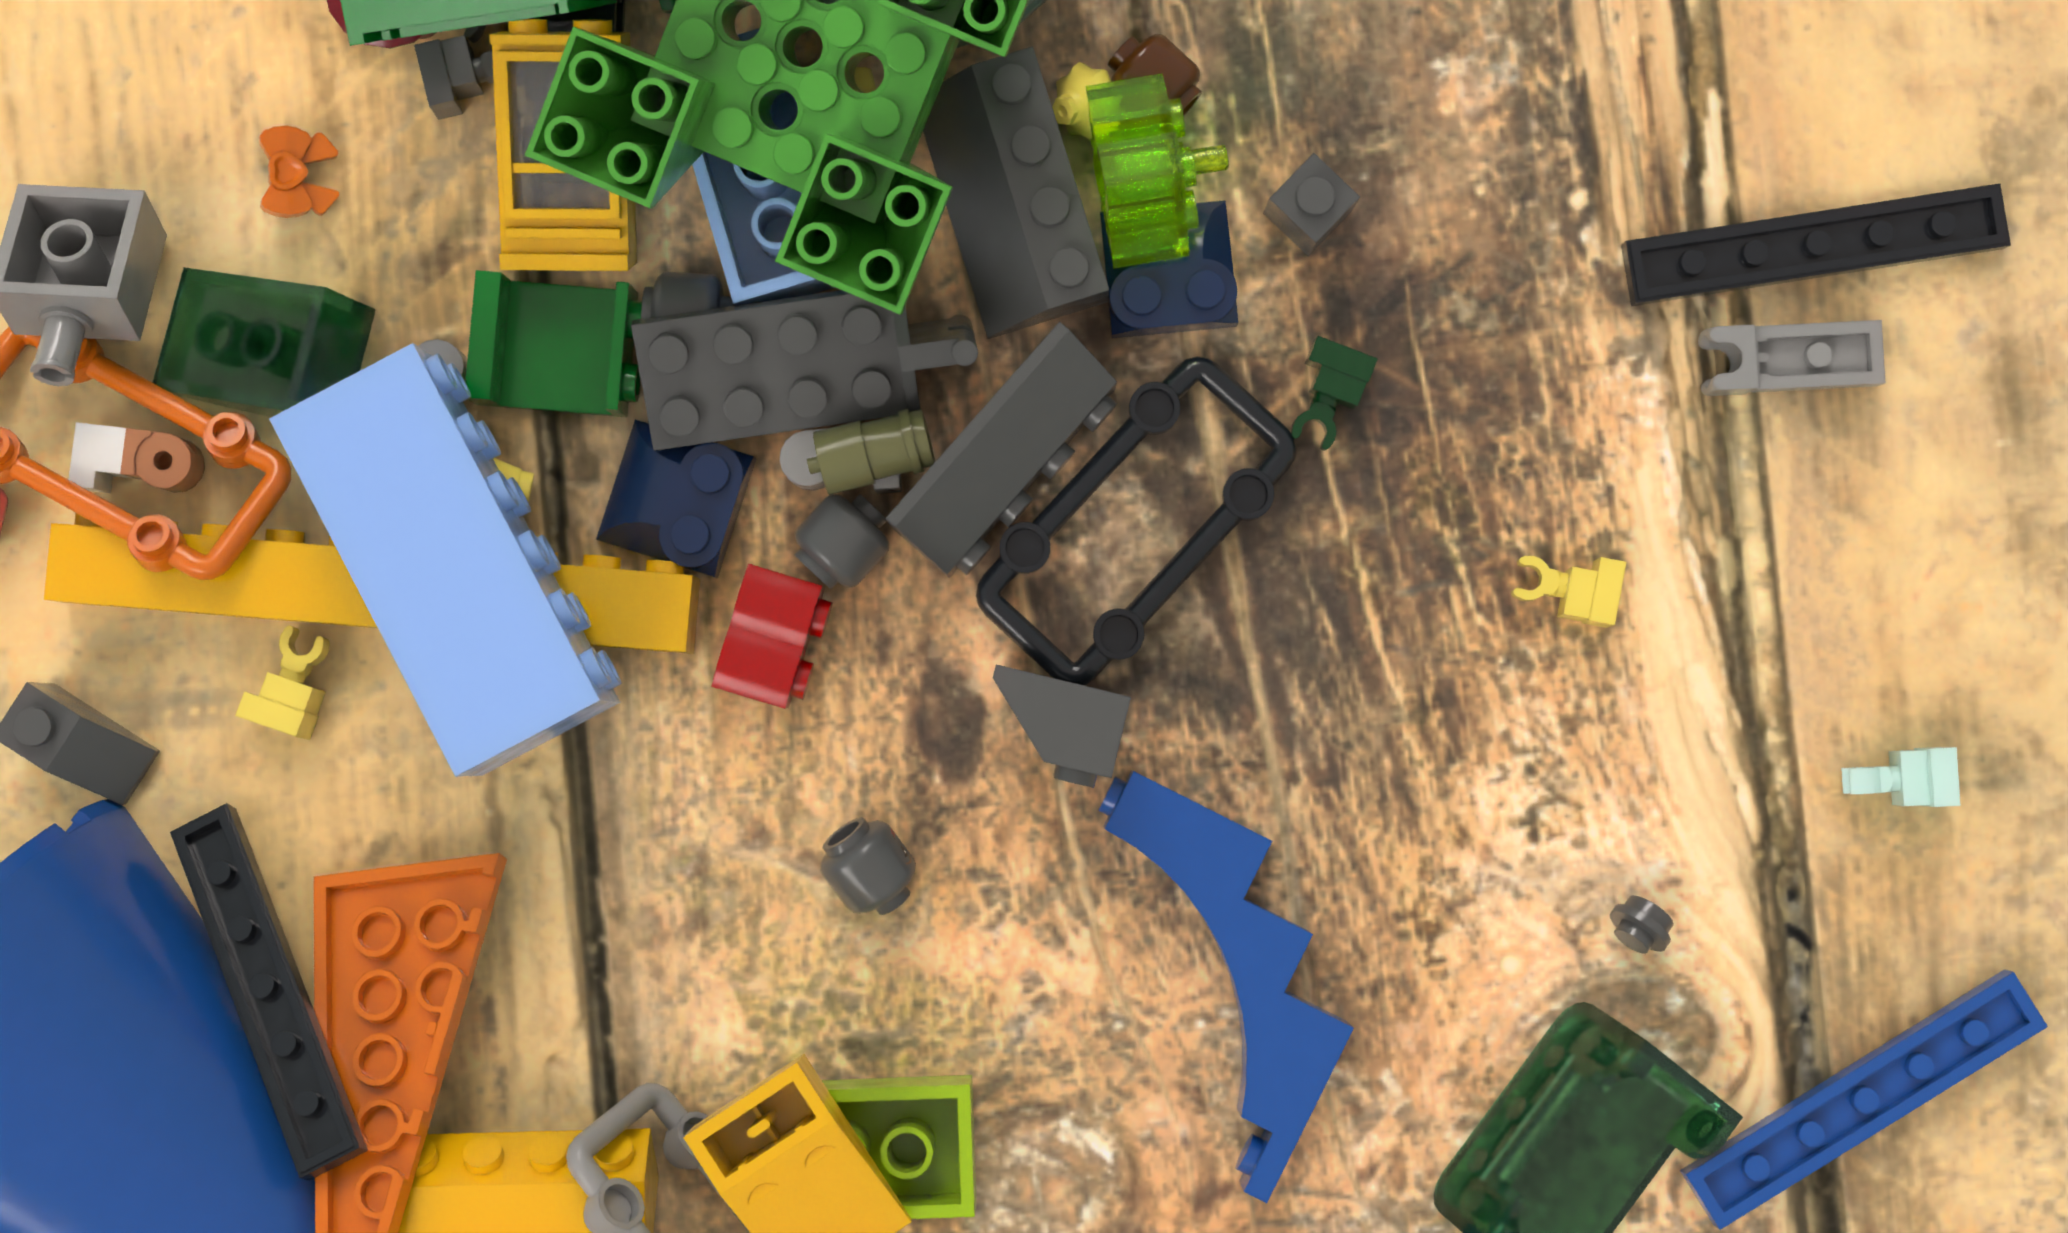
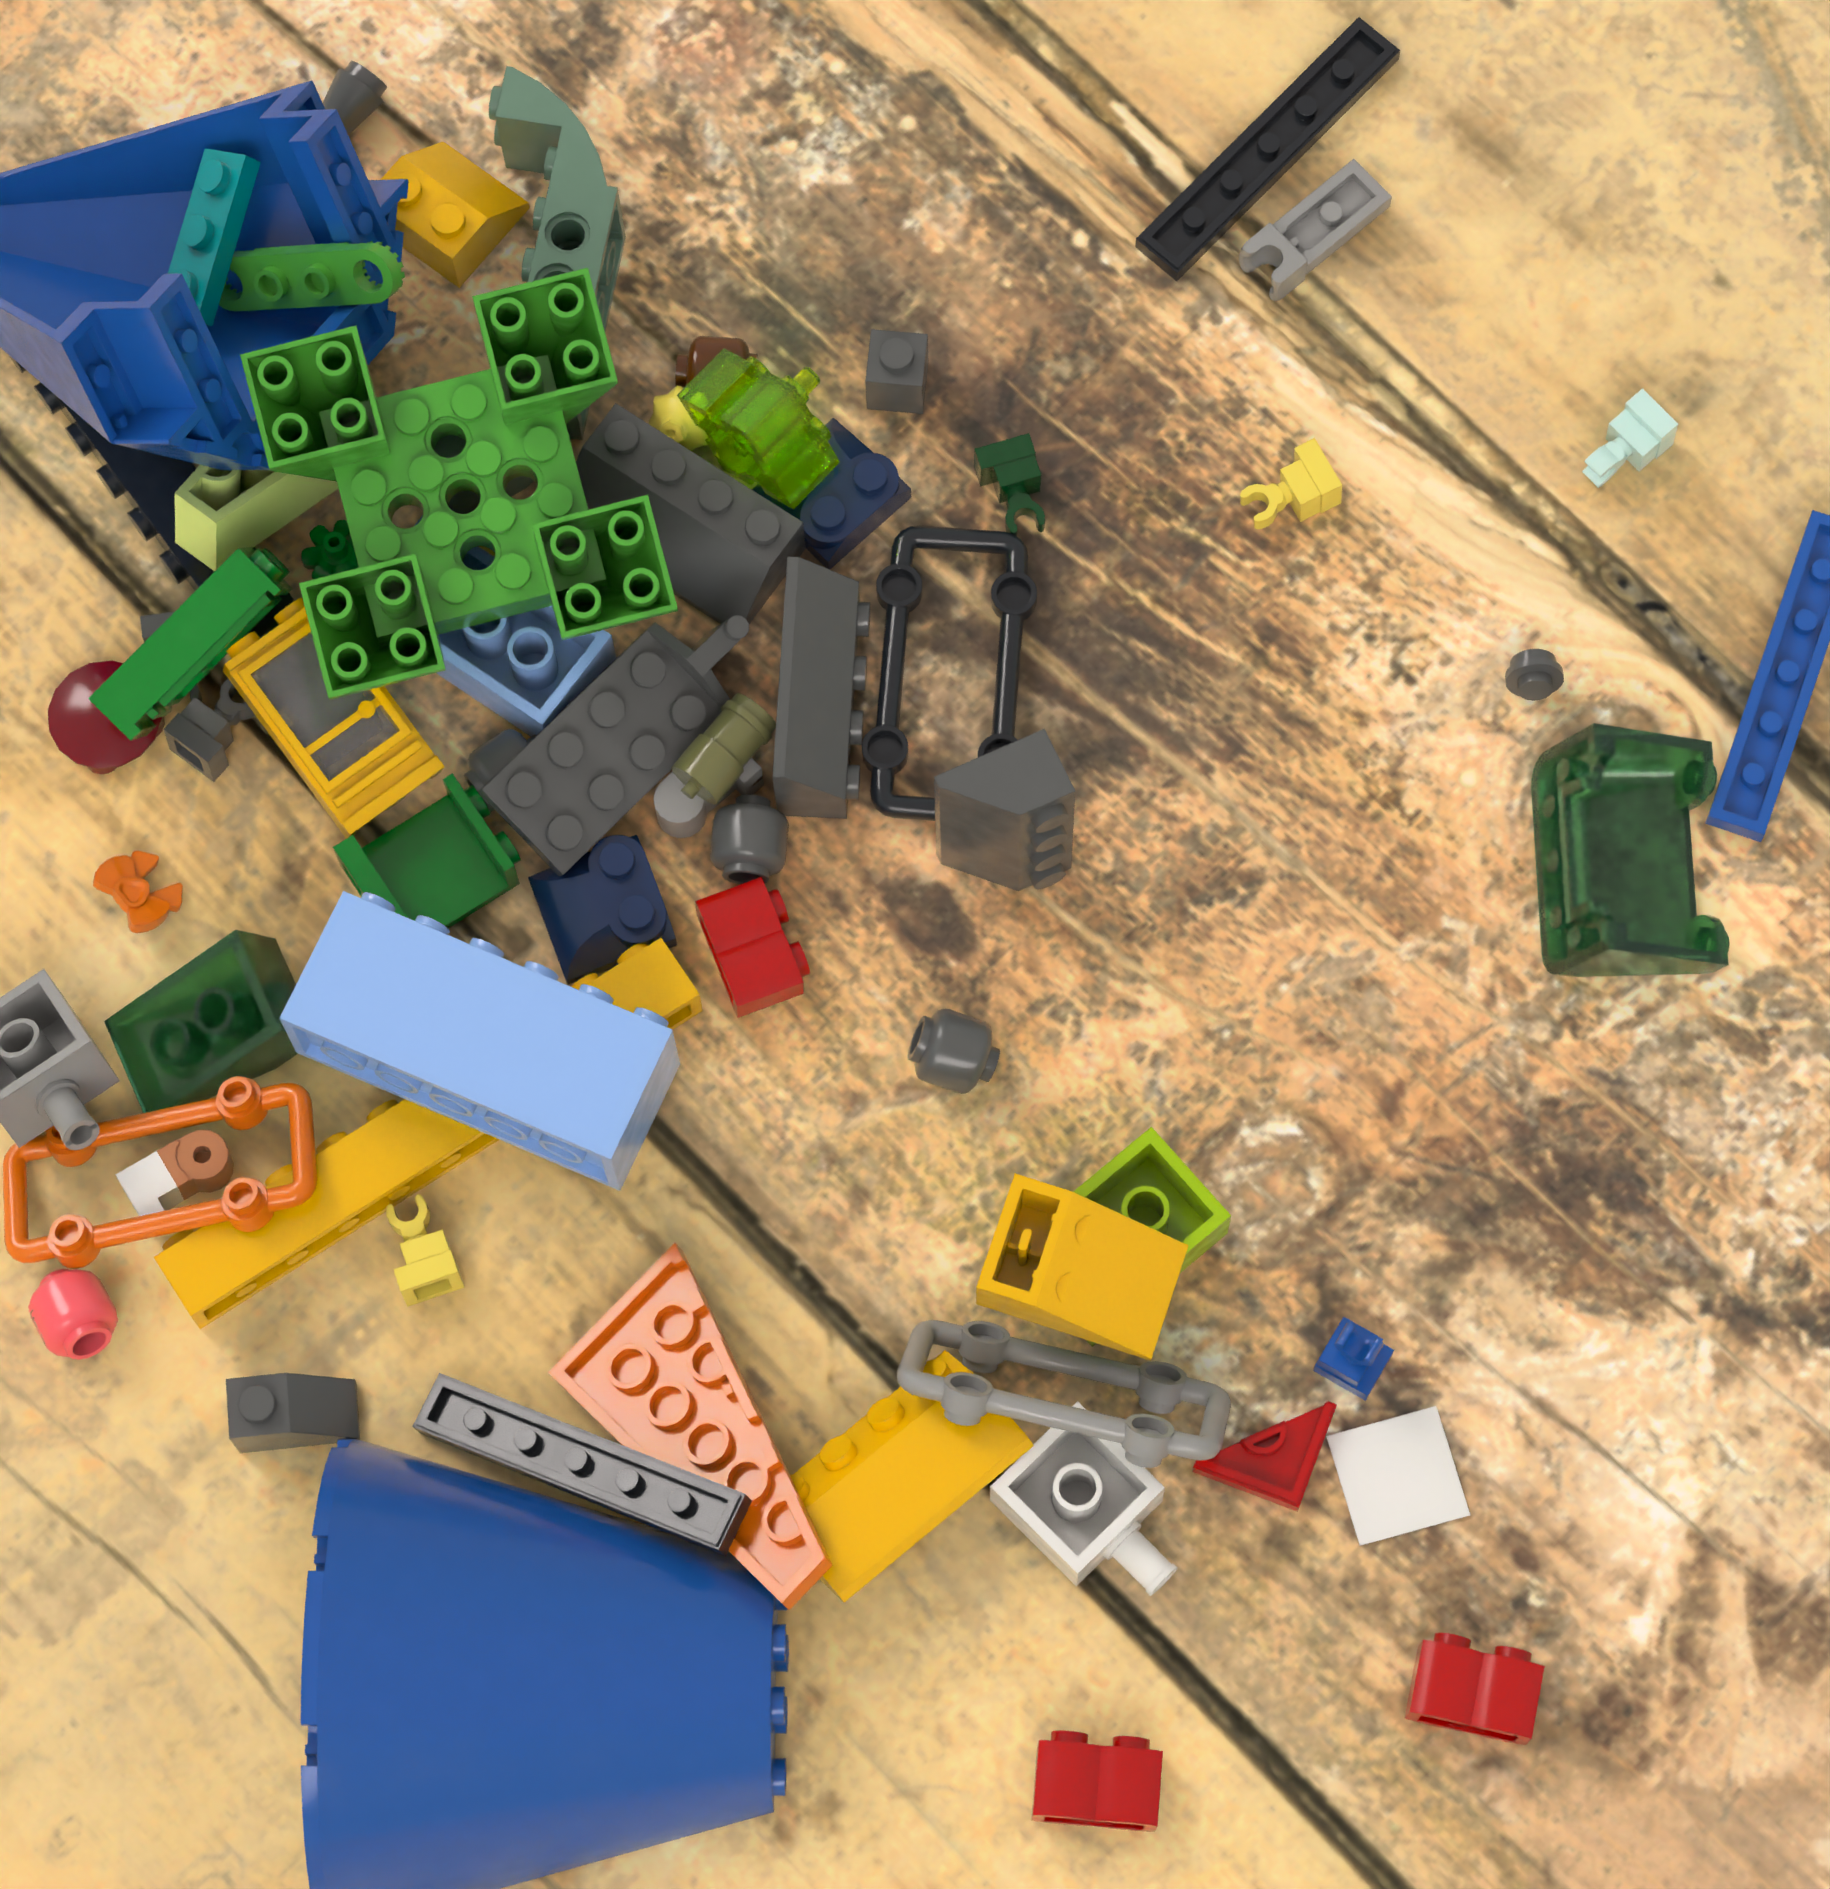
camera: 40 degrees left, 15 degrees down
blue arch [1098,770,1354,1203] -> none

